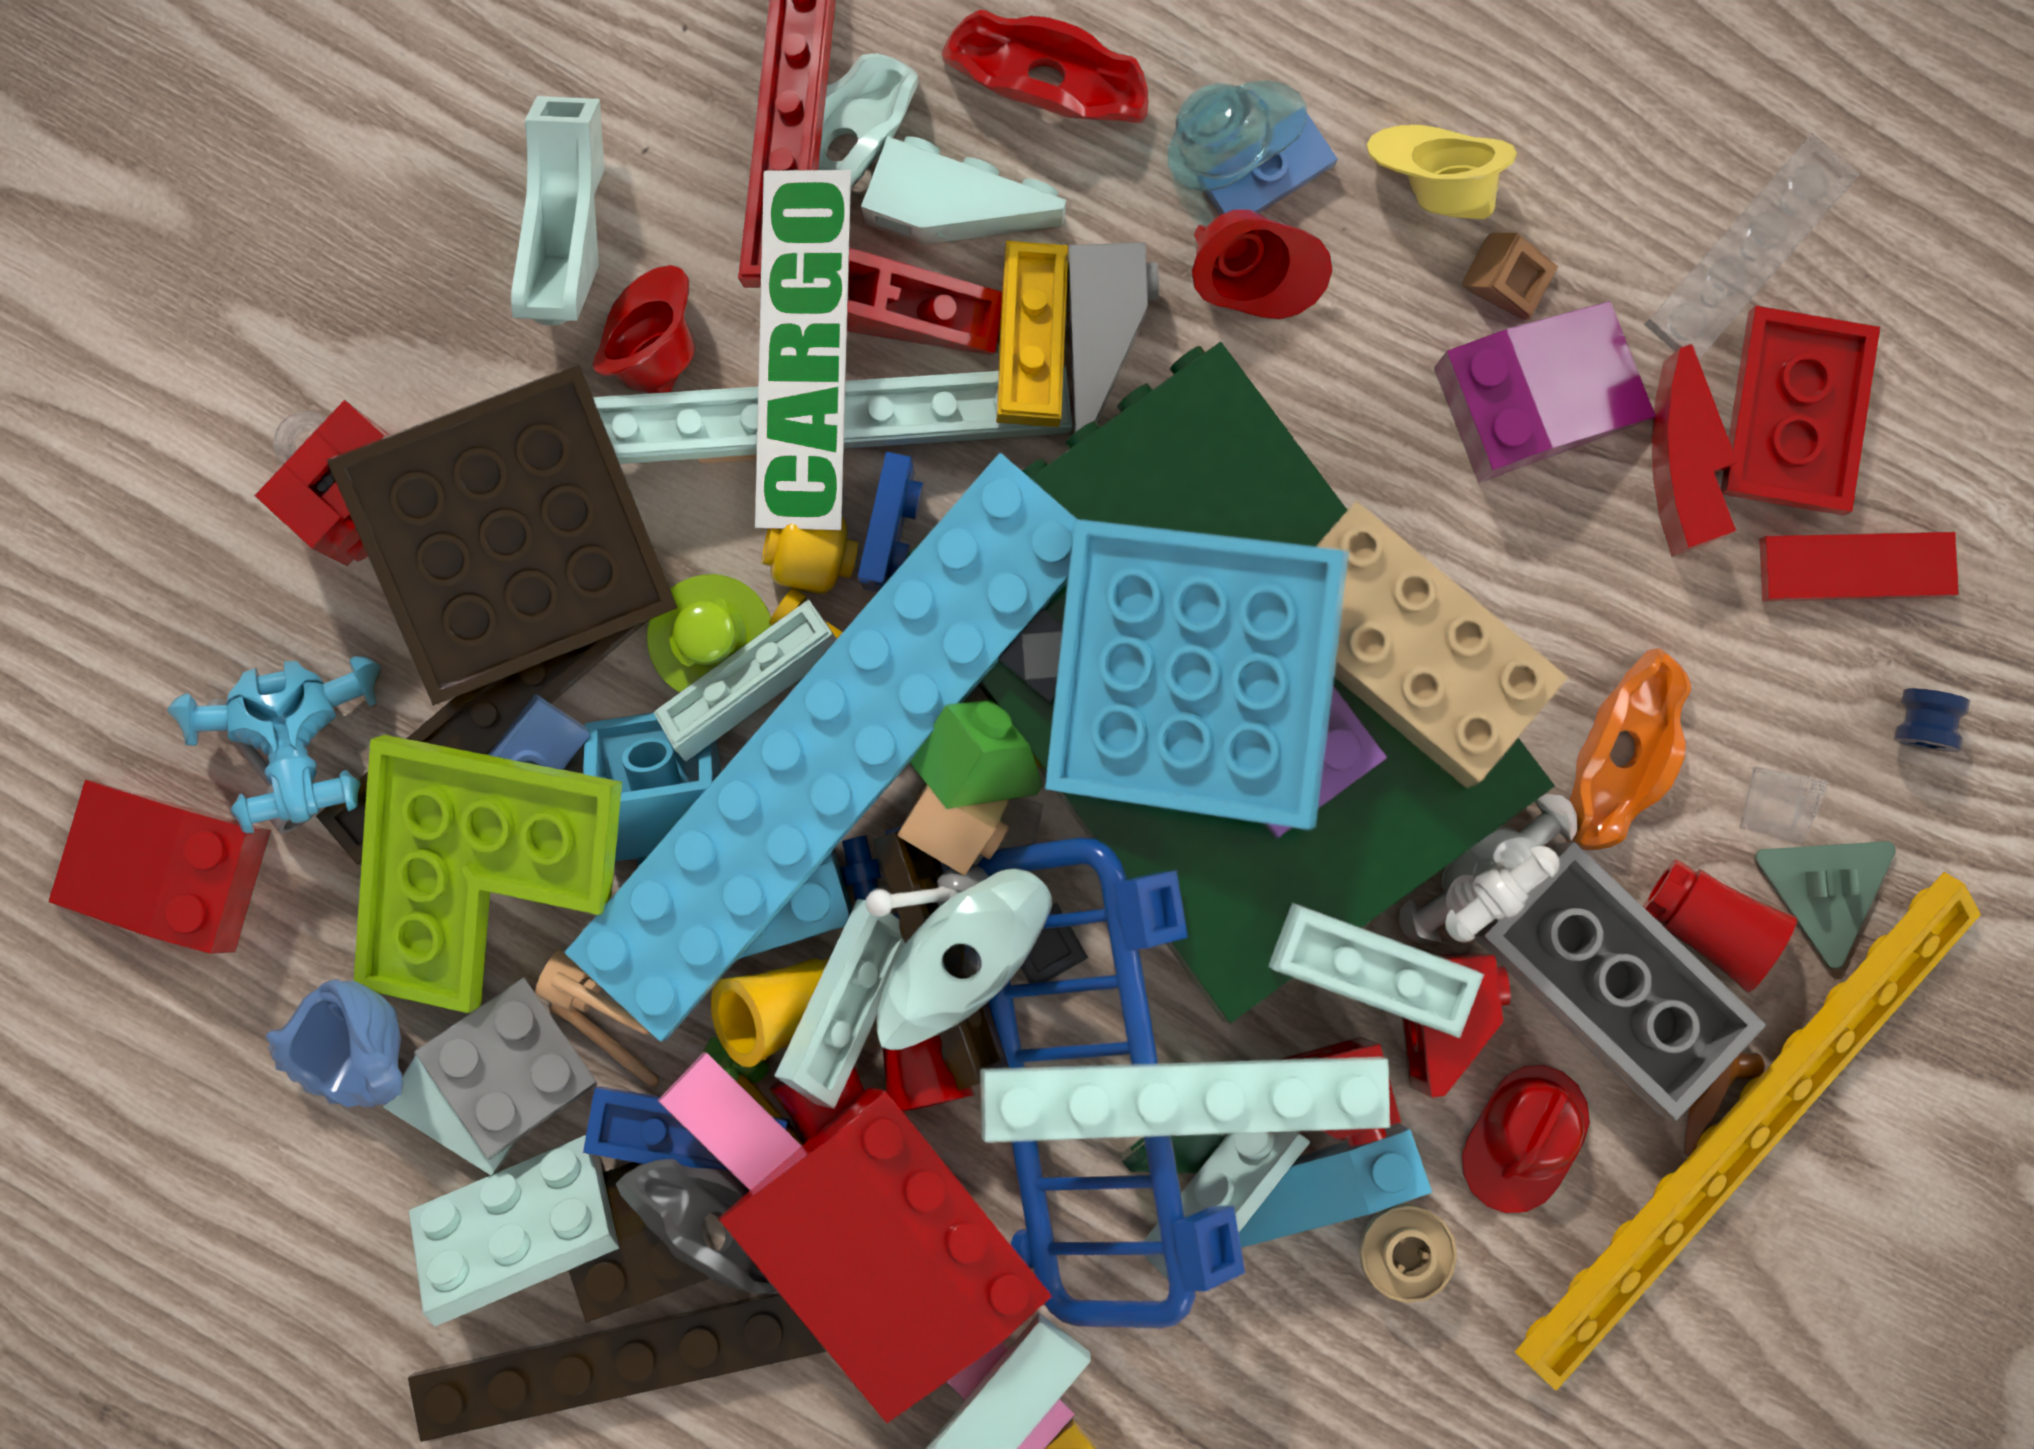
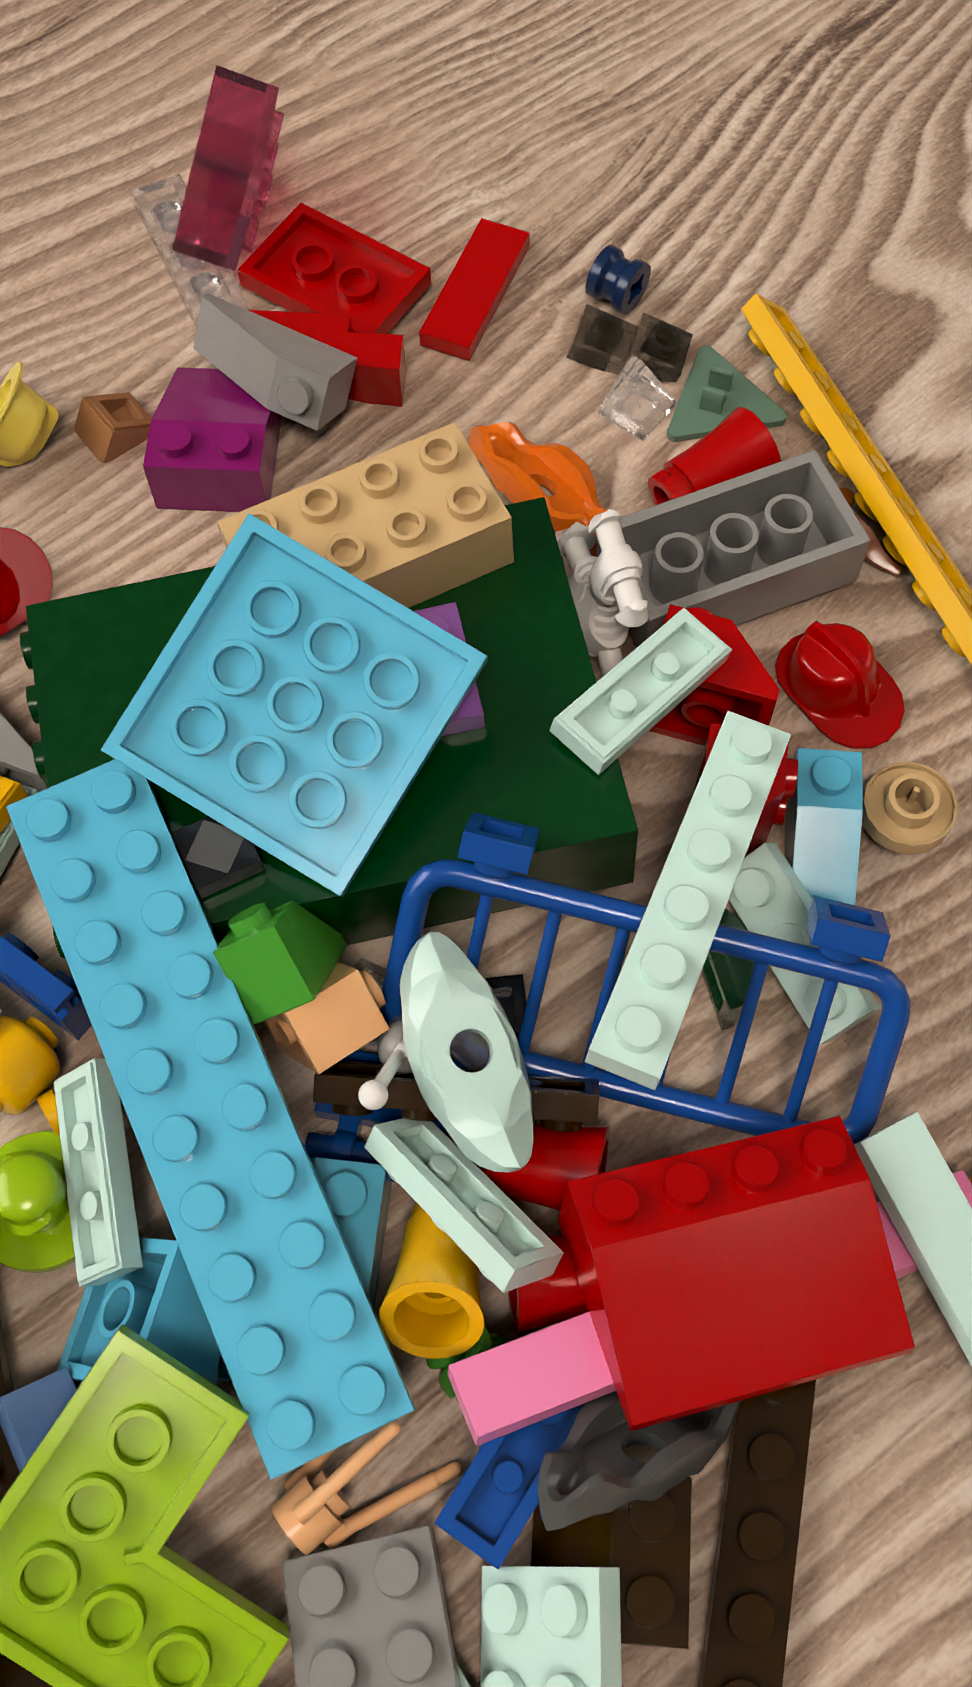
camera: 65 degrees left, 20 degrees down
none -> clear pink brick [172,65,284,271]
none -> light grey slope [193,293,357,431]
none -> clear smoke slope [566,304,693,382]

